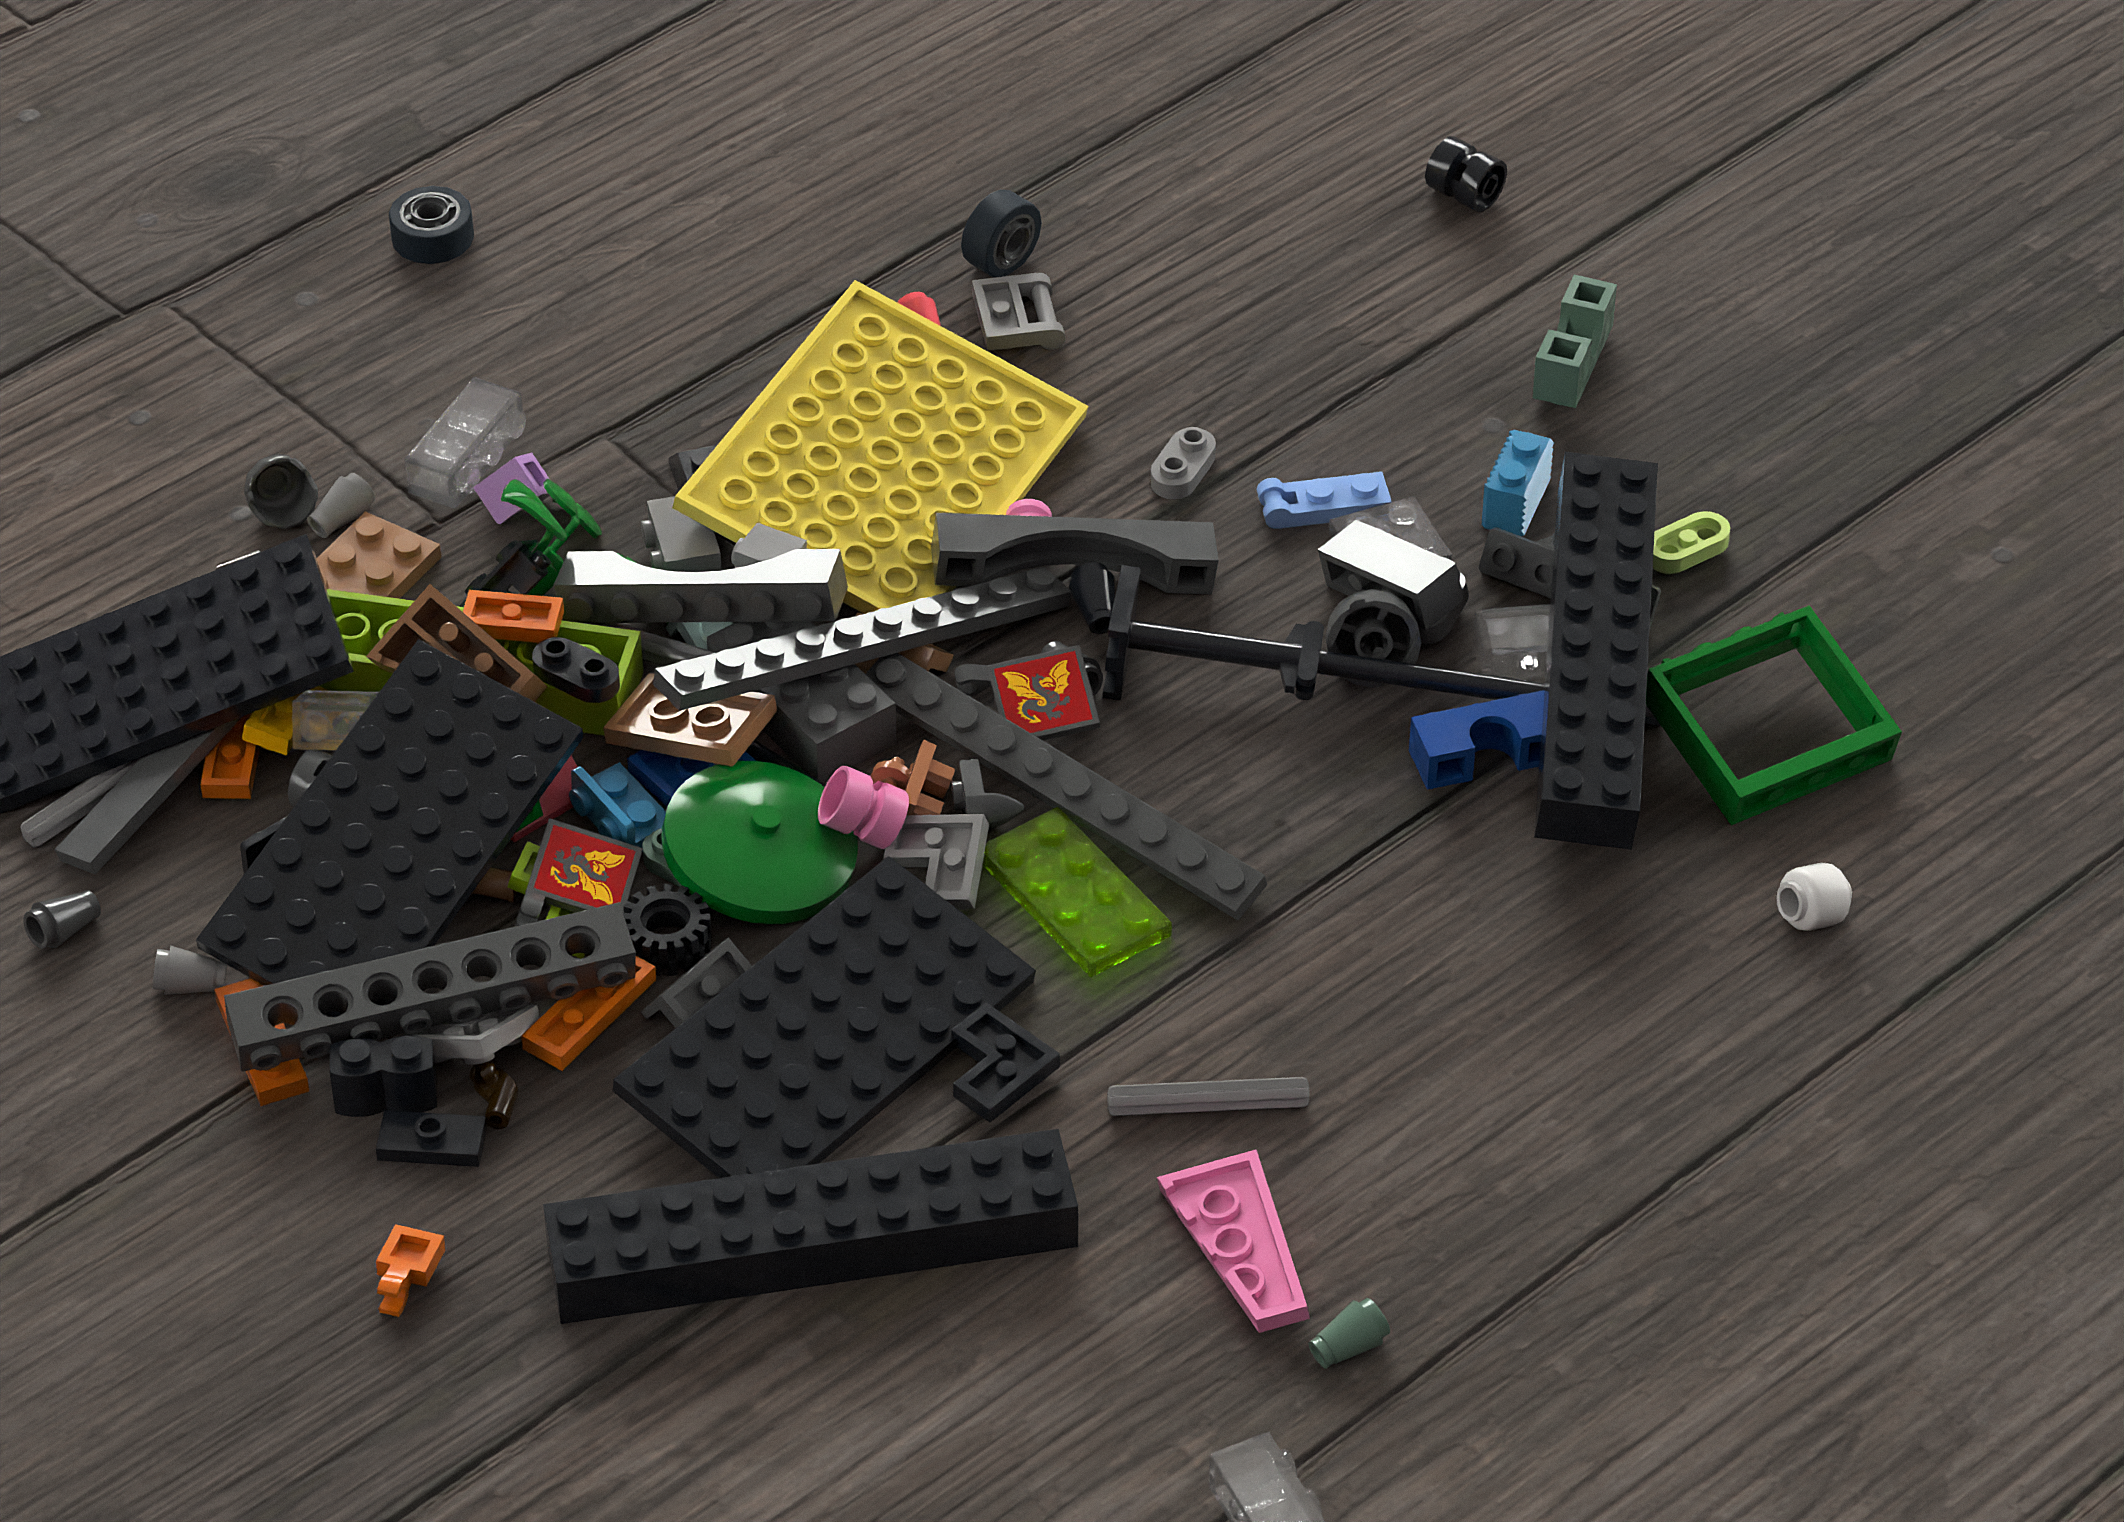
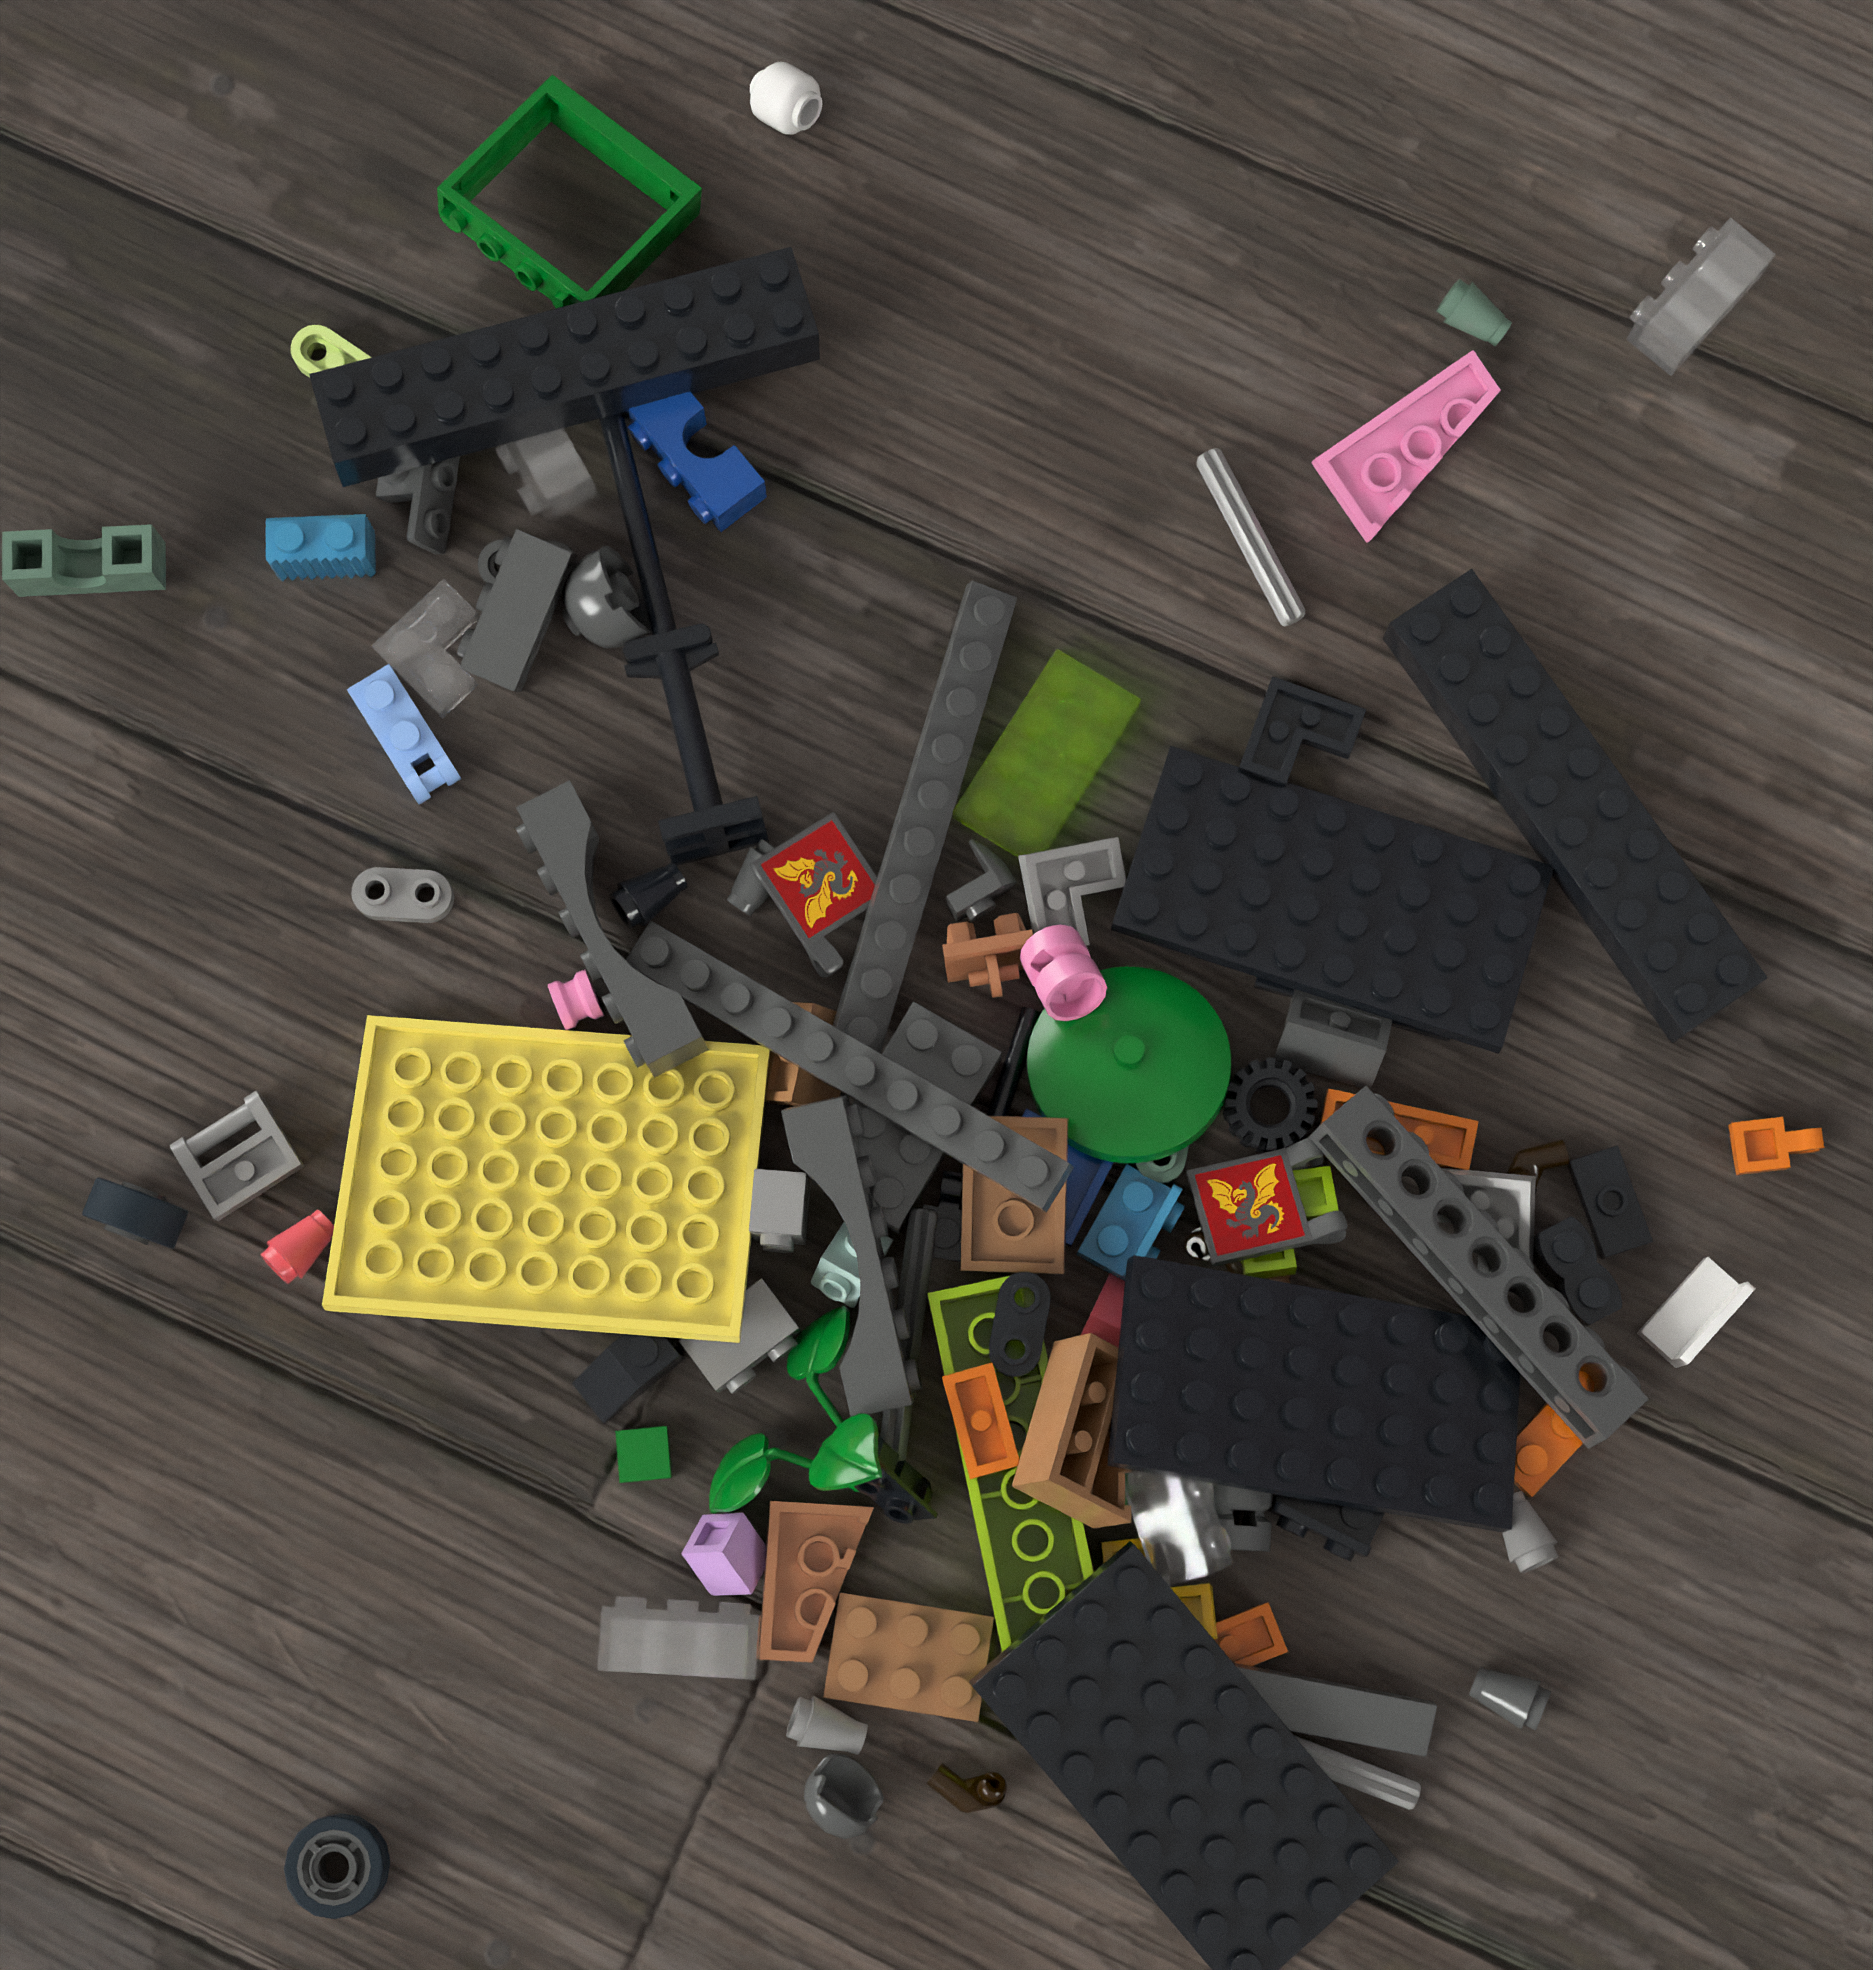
camera: 110 degrees left, 35 degrees up
none -> green tile [615,1426,672,1483]
none -> nougat wing [759,1501,874,1663]
none -> white panel [1637,1257,1756,1368]

